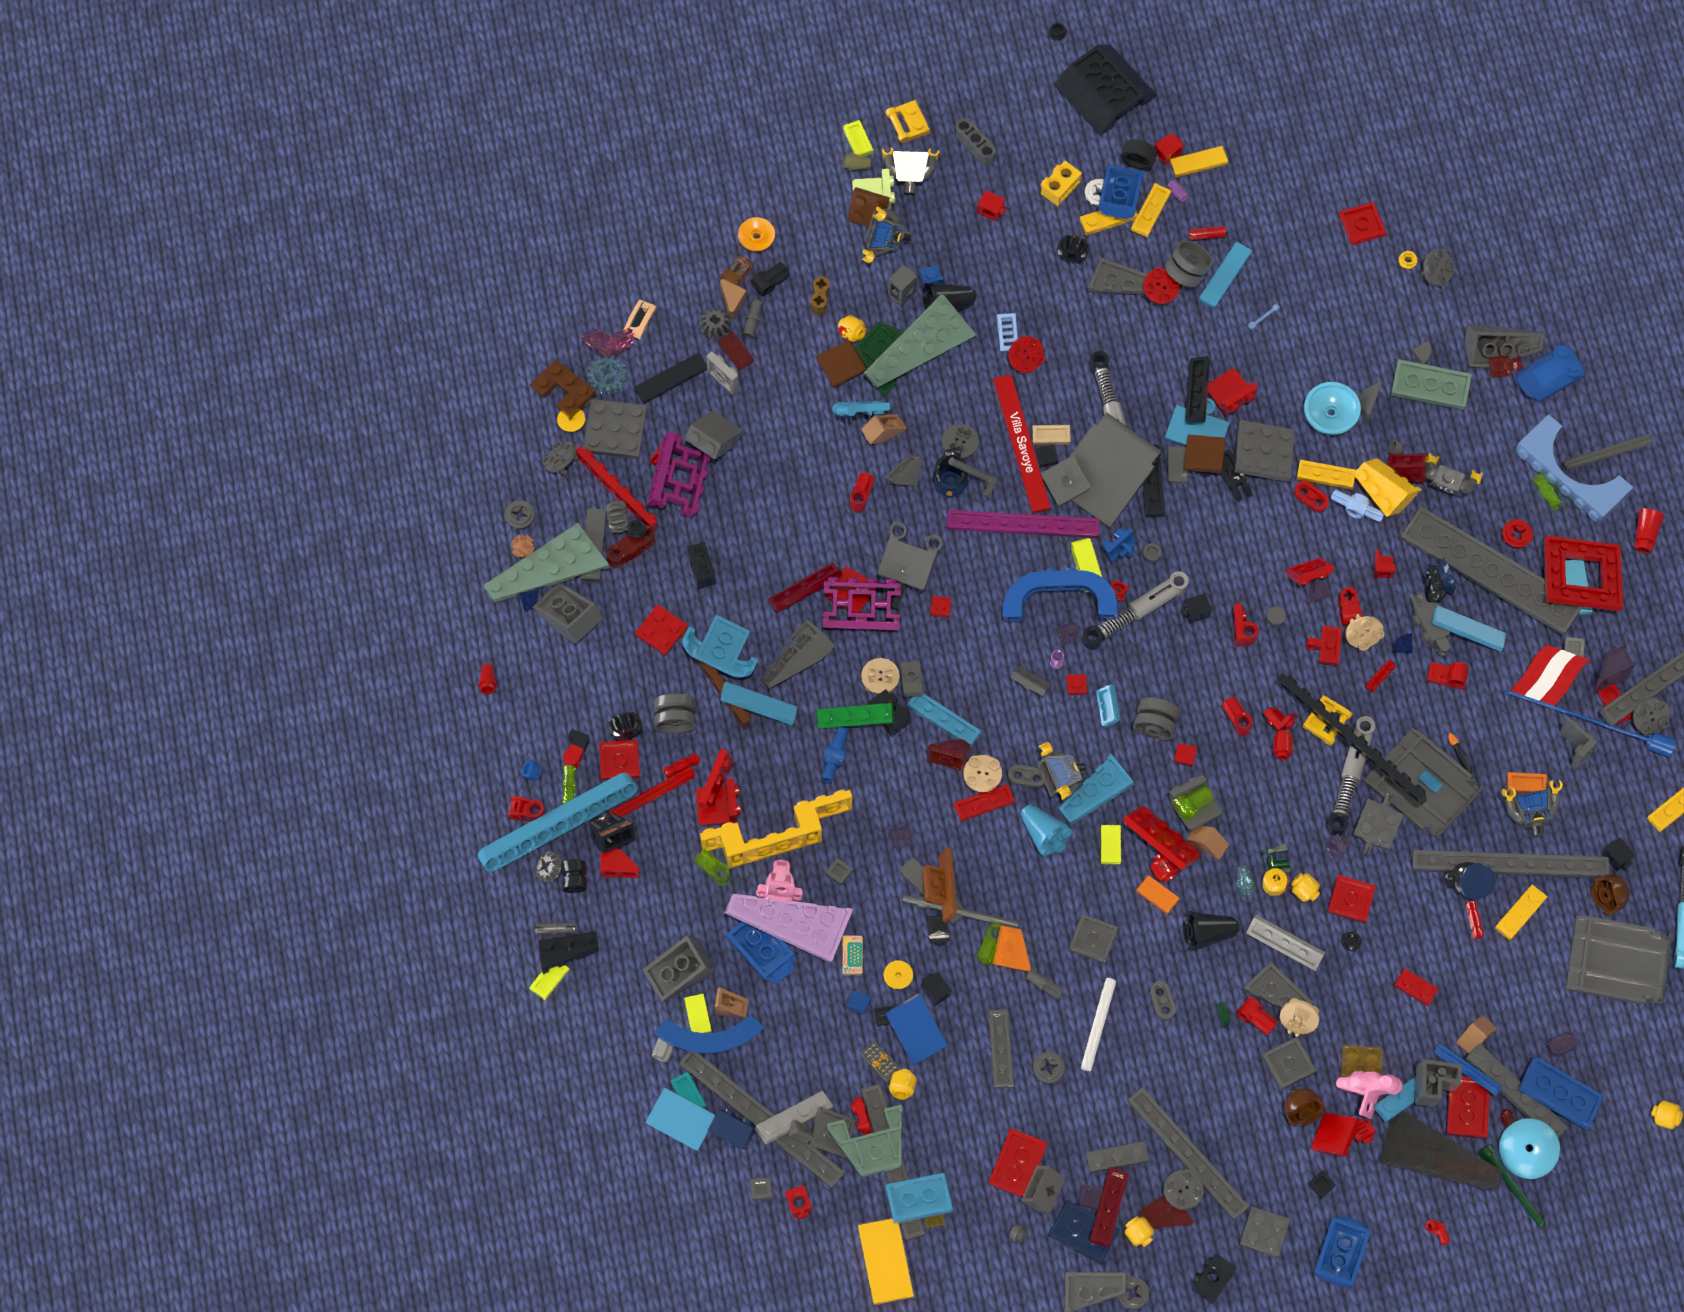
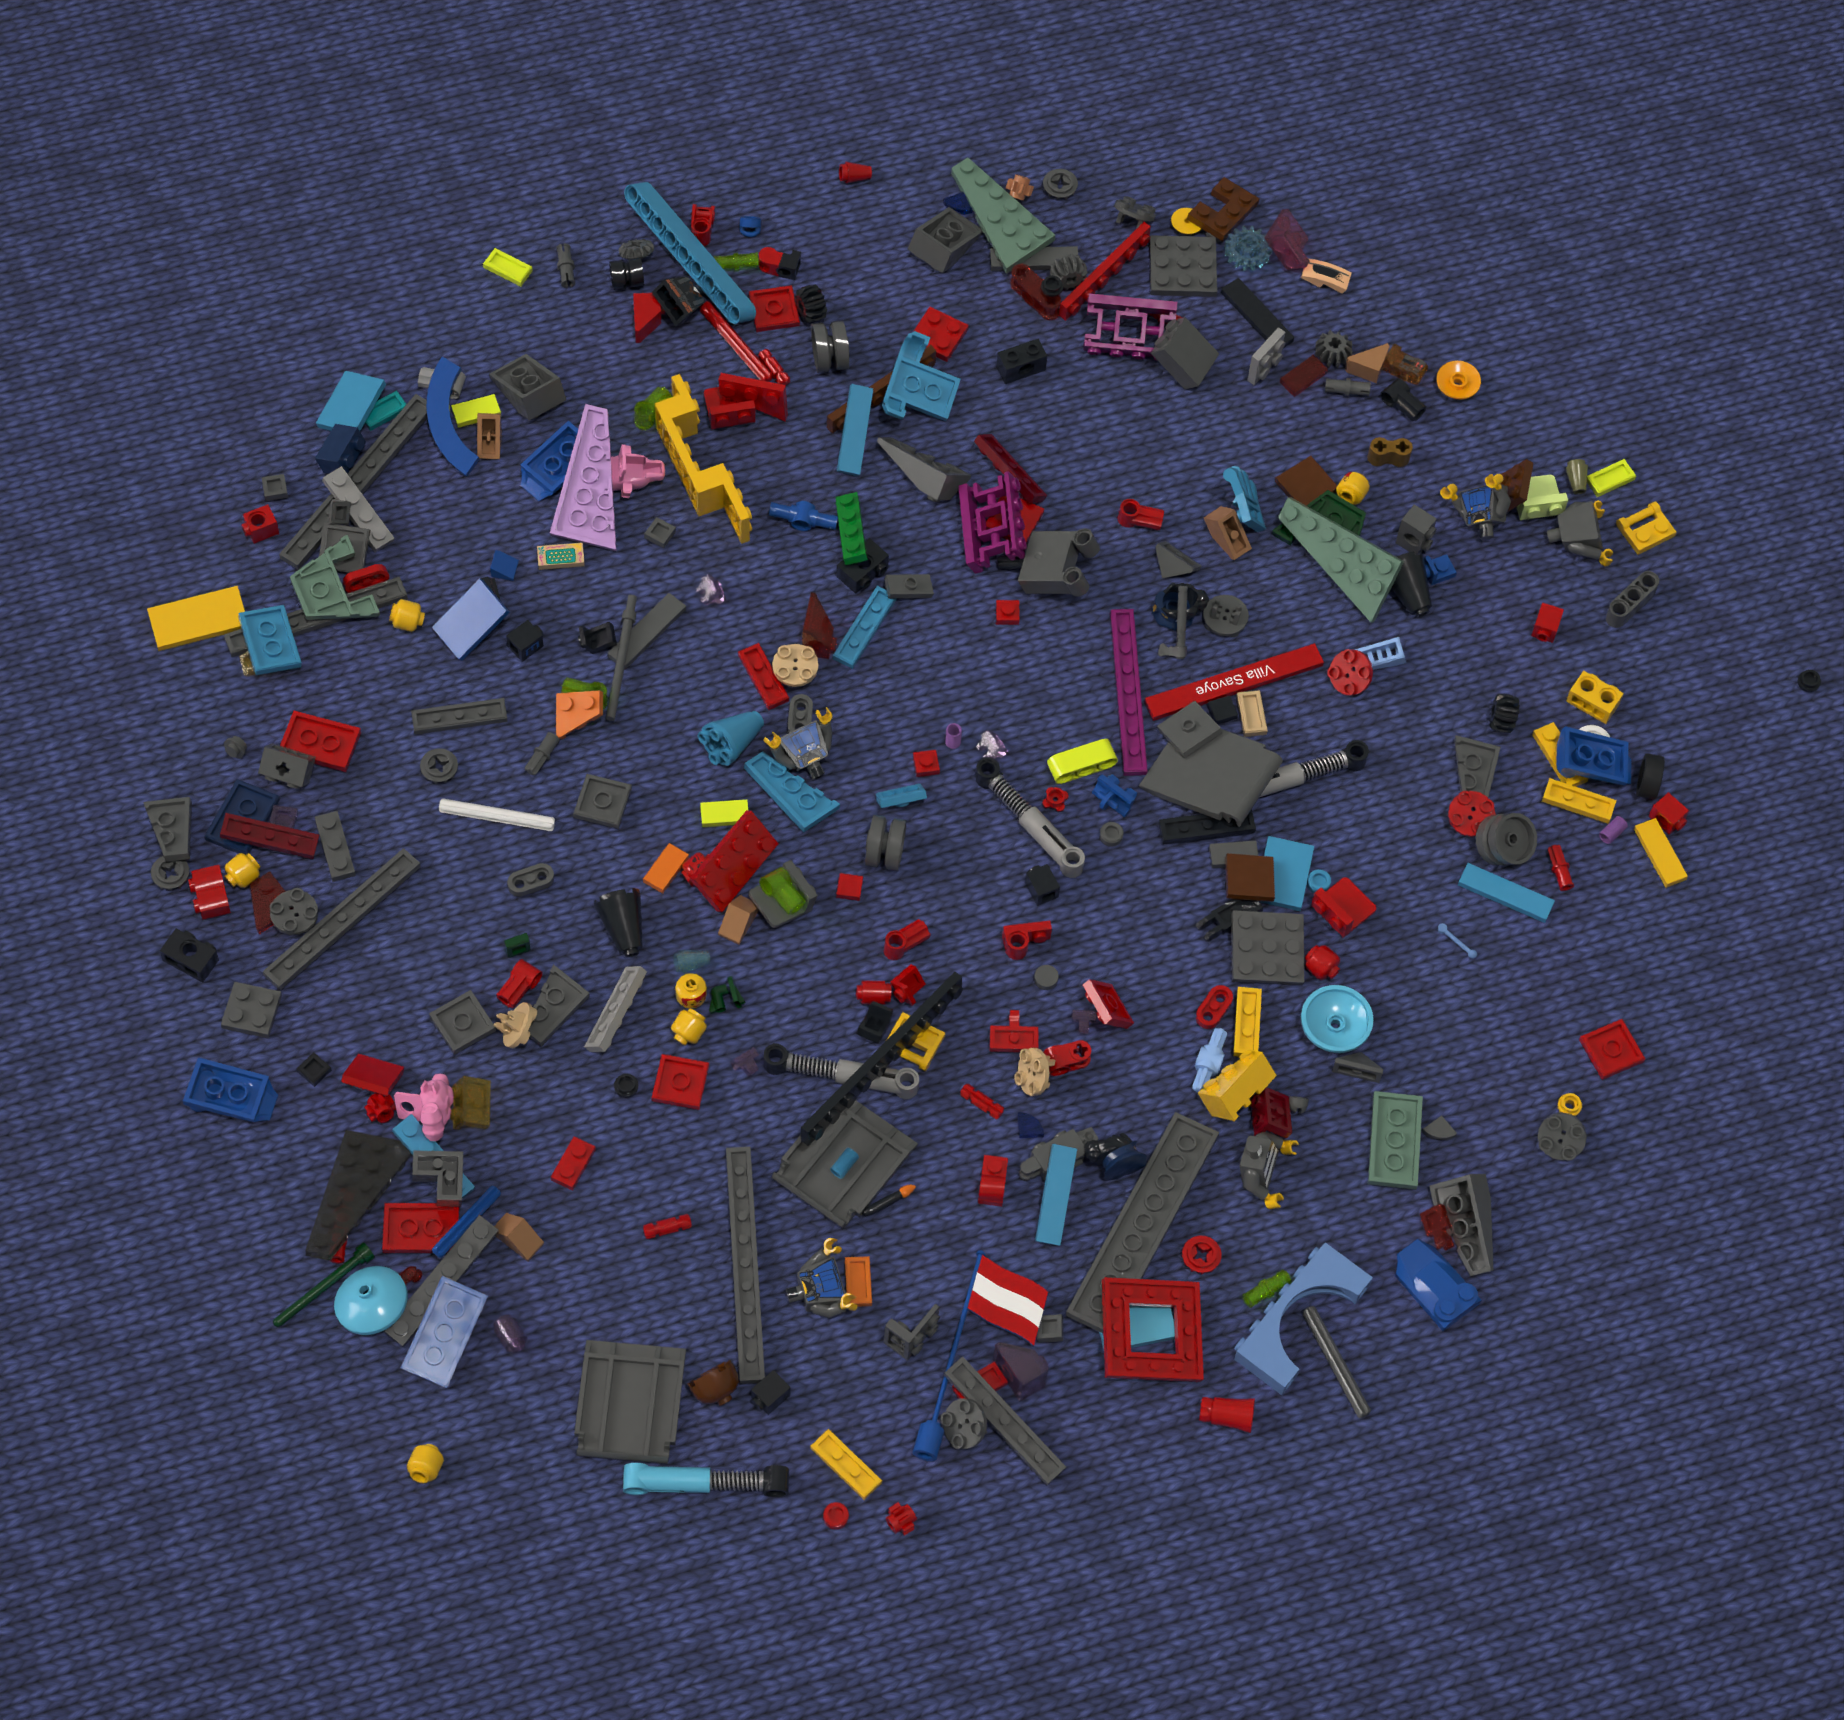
camera: 80 degrees right, 5 degrees down
black wing [538,931,599,974] -> none
dark grey tile [859,1041,901,1084] -> none
tan plate [861,658,900,694] -> none
yellow piece [884,961,913,989] -> none
dark orange bracket [922,847,957,923] -> none
blue arch [1003,568,1119,622] -> none
dark grey plate [1010,666,1052,696] -> none
black slope [1054,44,1157,136] -> none
black plate [1185,356,1210,424] -> none
reddish brown cylinder [1284,1088,1325,1127] -> none
dark grey plate [1352,793,1404,856] -> none
red panel [1374,550,1395,579] -> none
red arm [1425,1219,1451,1245] -> none
dark blue piece [1443,862,1496,901] -> none
yellow plate [1495,884,1548,941] -> none
none -> red brick [188,865,231,920]
none -> black bracket [857,1001,893,1044]
none -> red head [1305,945,1341,980]

